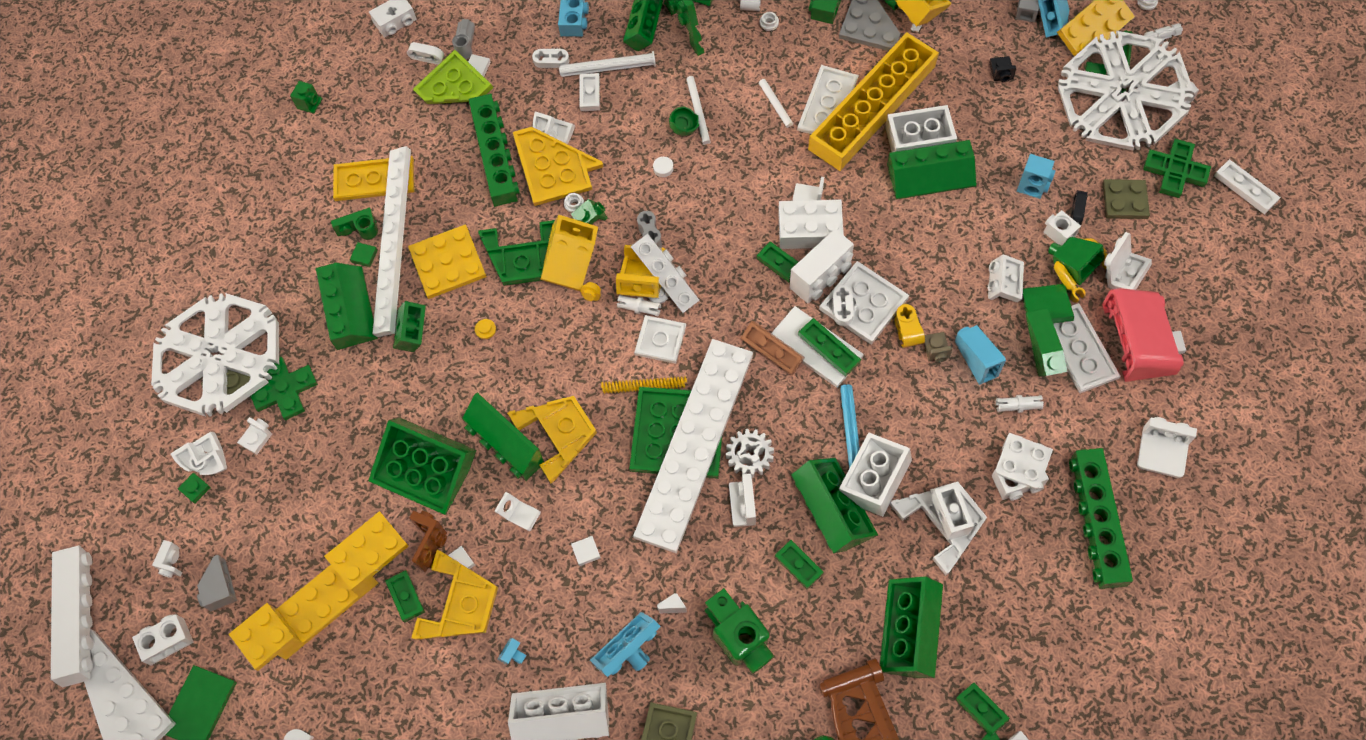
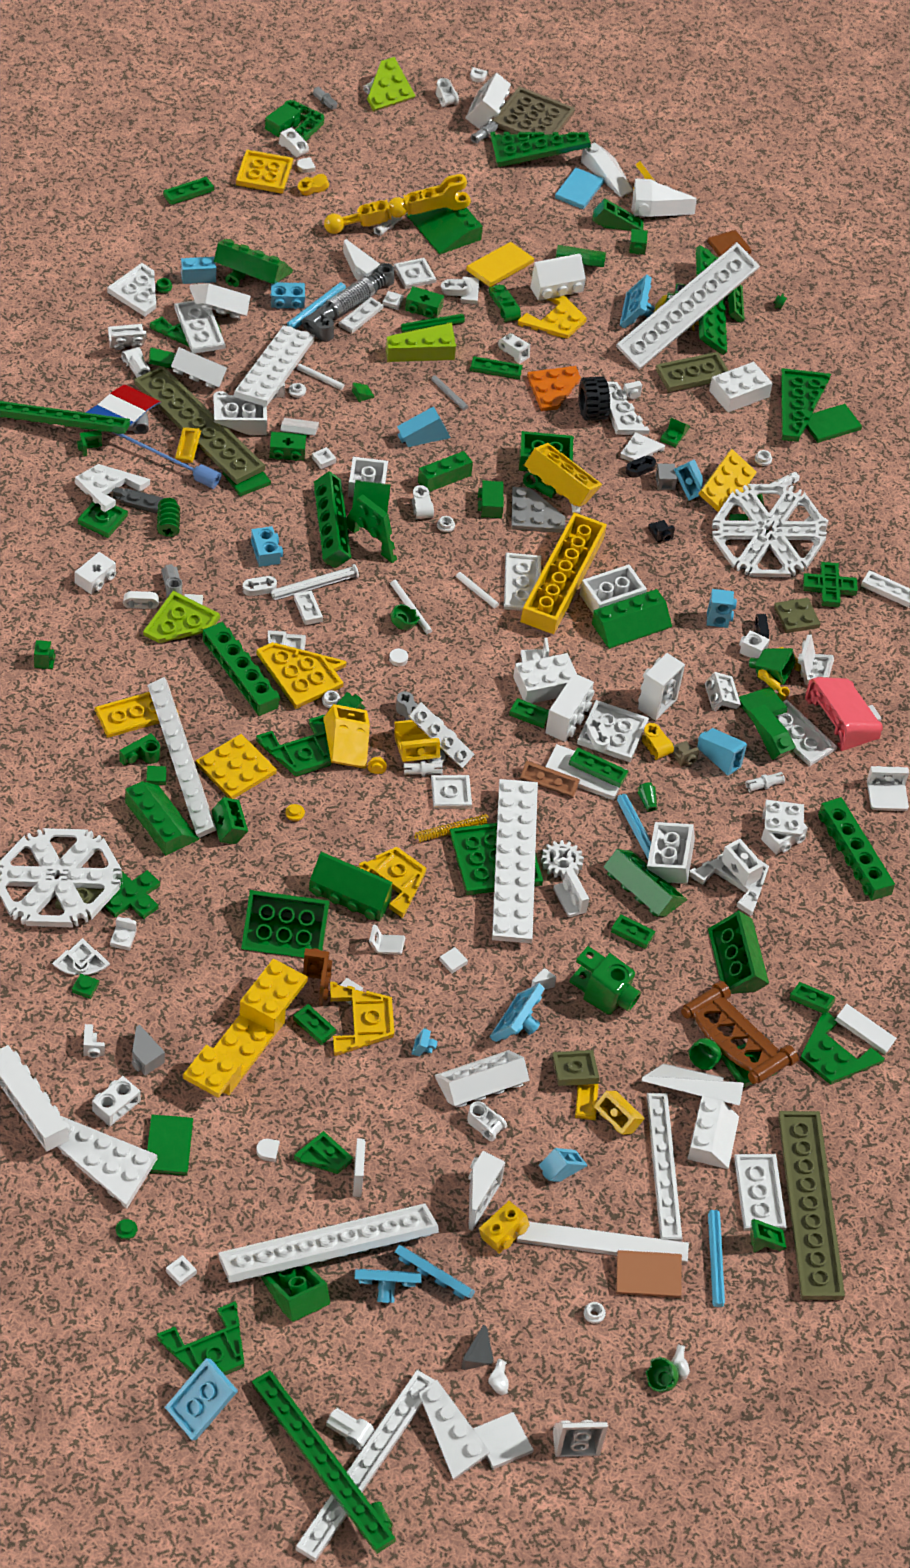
camera: 30 degrees left, 15 degrees down
none -> green cone [637,782,658,812]
none -> white brick [638,653,685,721]

